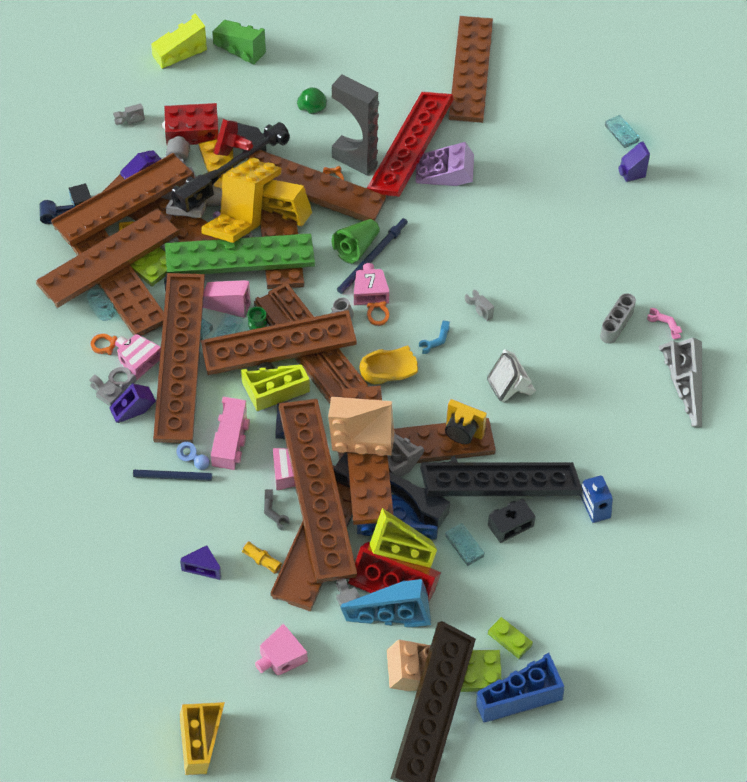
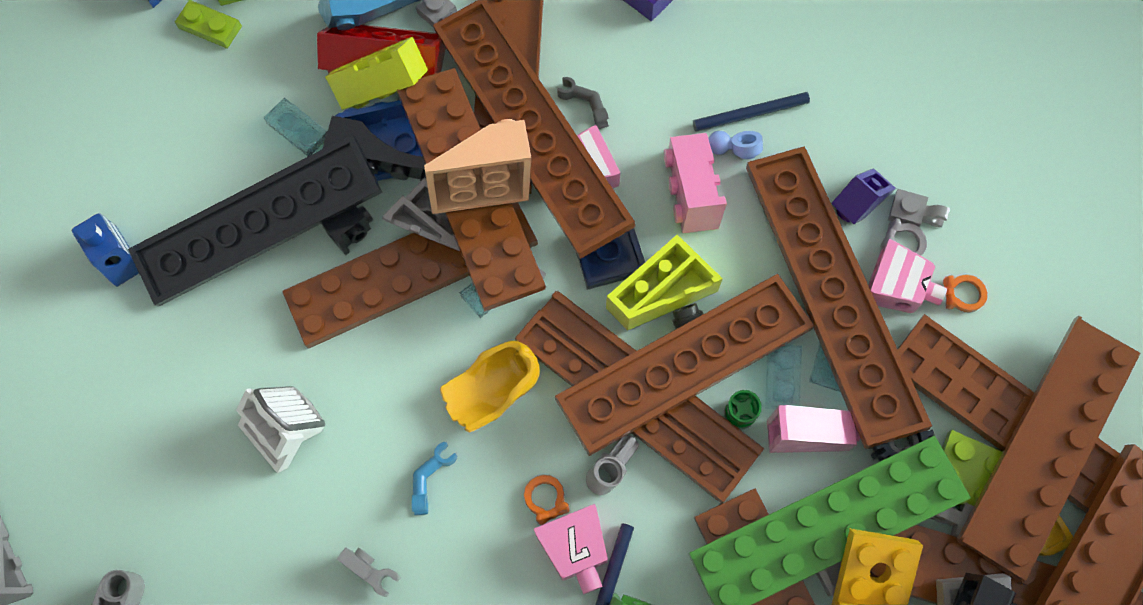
camera: 165 degrees right, 15 degrees up
clear light blue plate [87,289,115,321] -> none
yellow pin [242,541,282,574] -> none
piece [445,399,487,445] -> none
black brick [488,498,536,543] -> none

